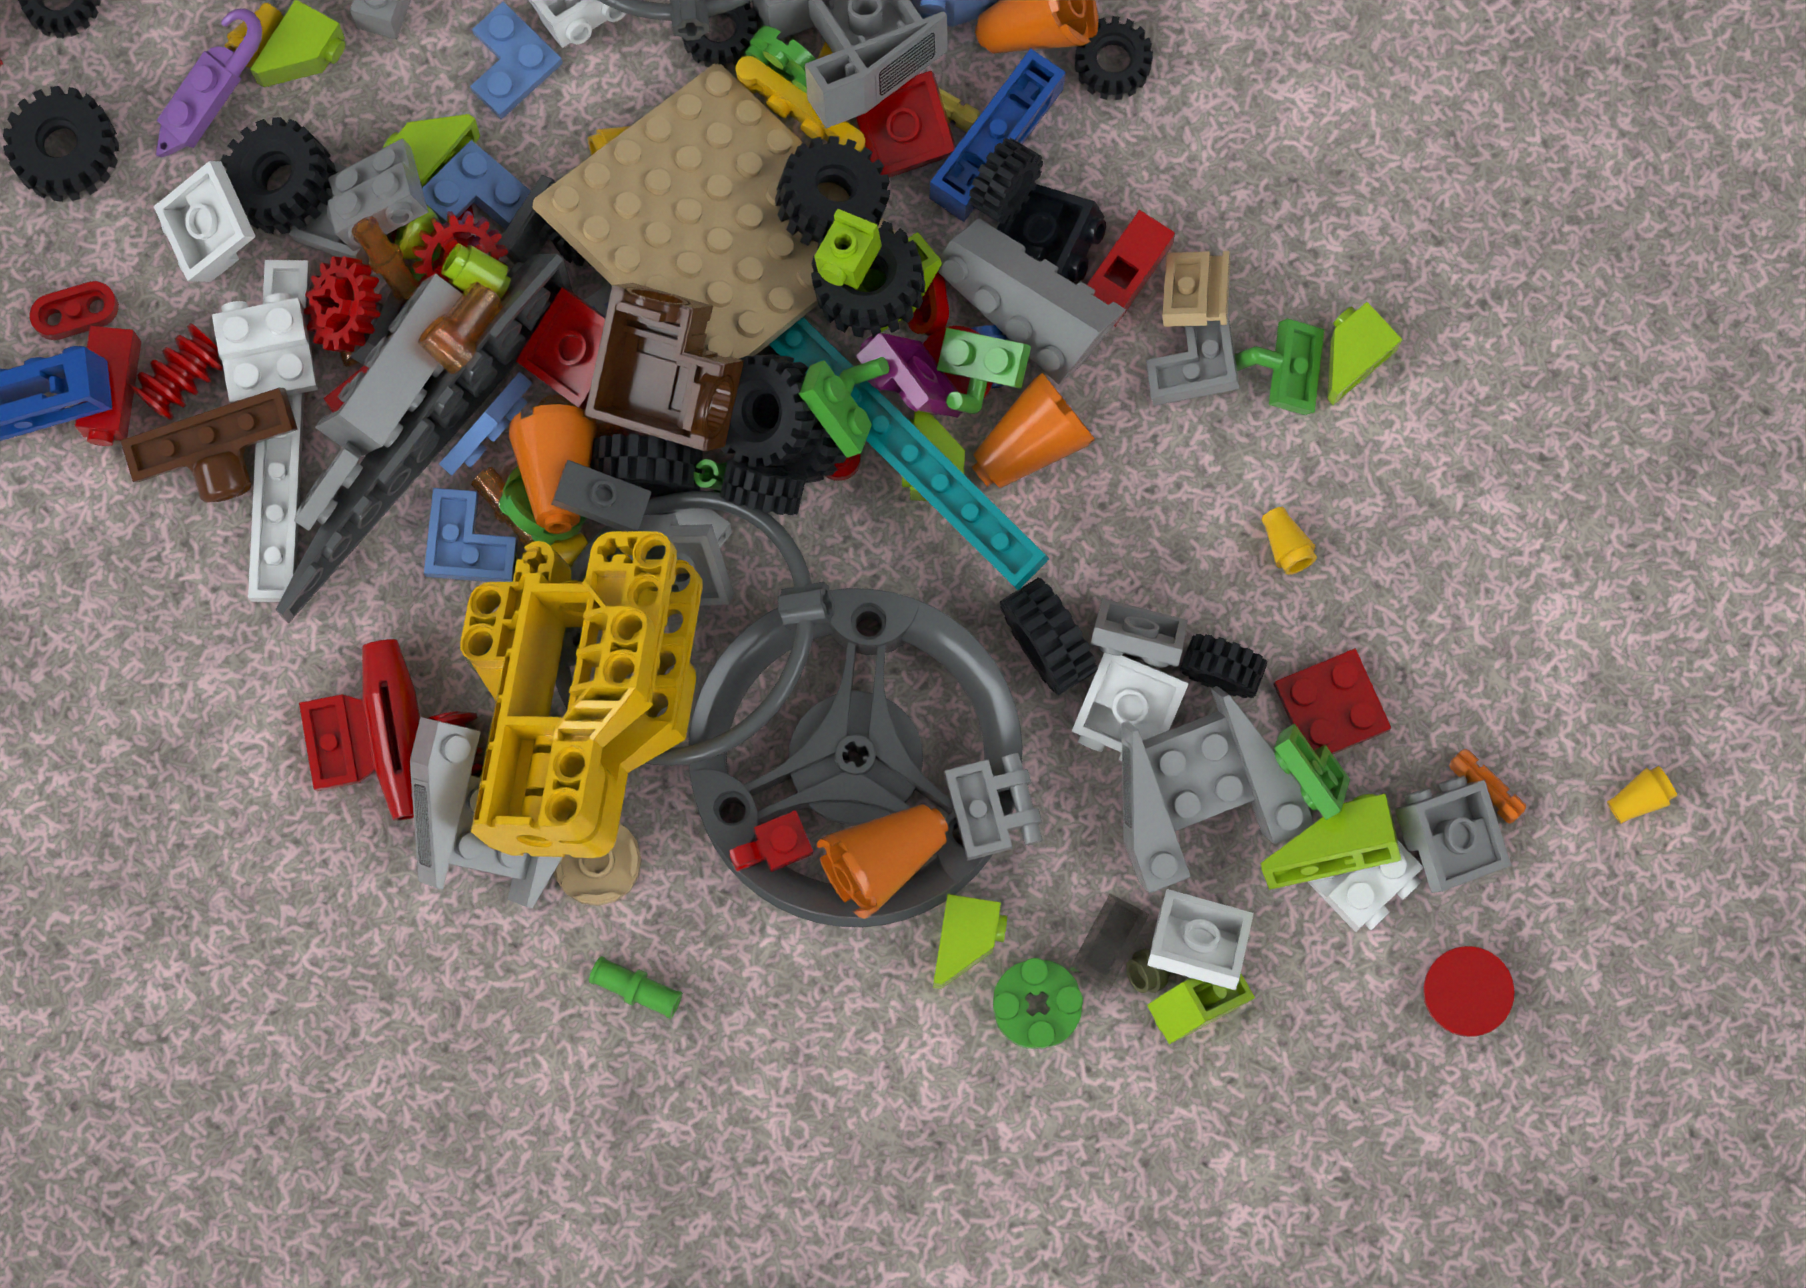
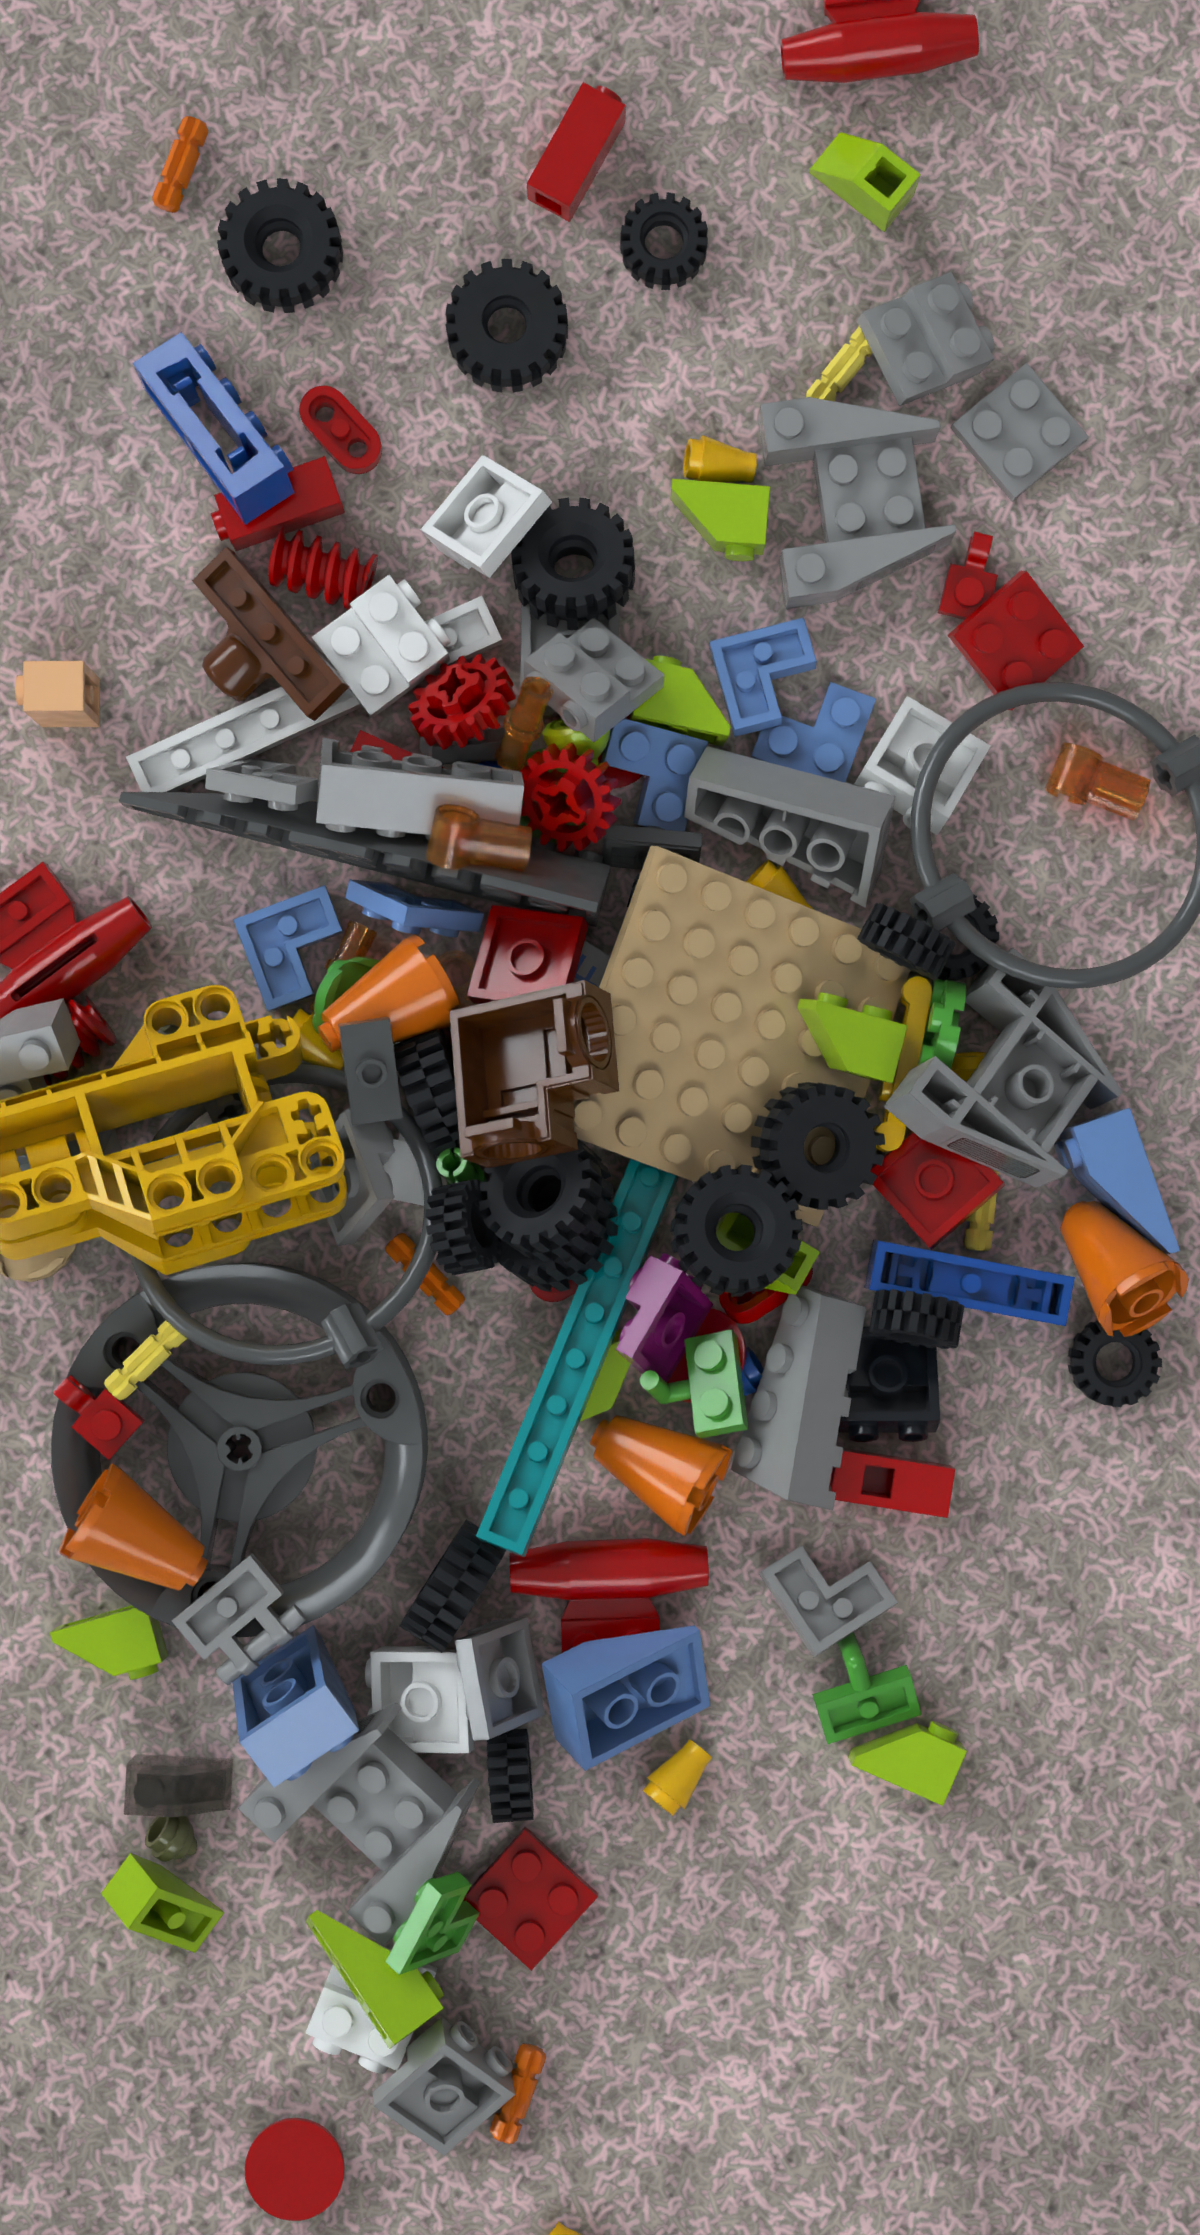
camera: 65 degrees right, 10 degrees up
medium lavender plate [156,8,262,157] -> none
lime brick [441,243,511,304] -> none
bright green plate [799,357,889,458] -> none
lime brick [814,209,882,289] -> none
bright green plate [993,958,1083,1049] -> none
white plate [1147,889,1254,990] -> none
tan plate [1162,251,1230,327] -> none
none -> light nougat brick [15,661,100,727]
none -> light yellow axle [104,1320,187,1400]
none -> medium blue slope [232,1625,359,1787]
none -> orange axle [385,1233,465,1316]
none -> red plate [509,1538,709,1653]
none -> medium blue slope [542,1625,710,1771]
none -> light grey wedge [684,746,895,908]
none -> medium blue plate [709,617,817,737]
none -> lime slope [797,992,908,1083]
none -> black tyre [857,903,956,980]

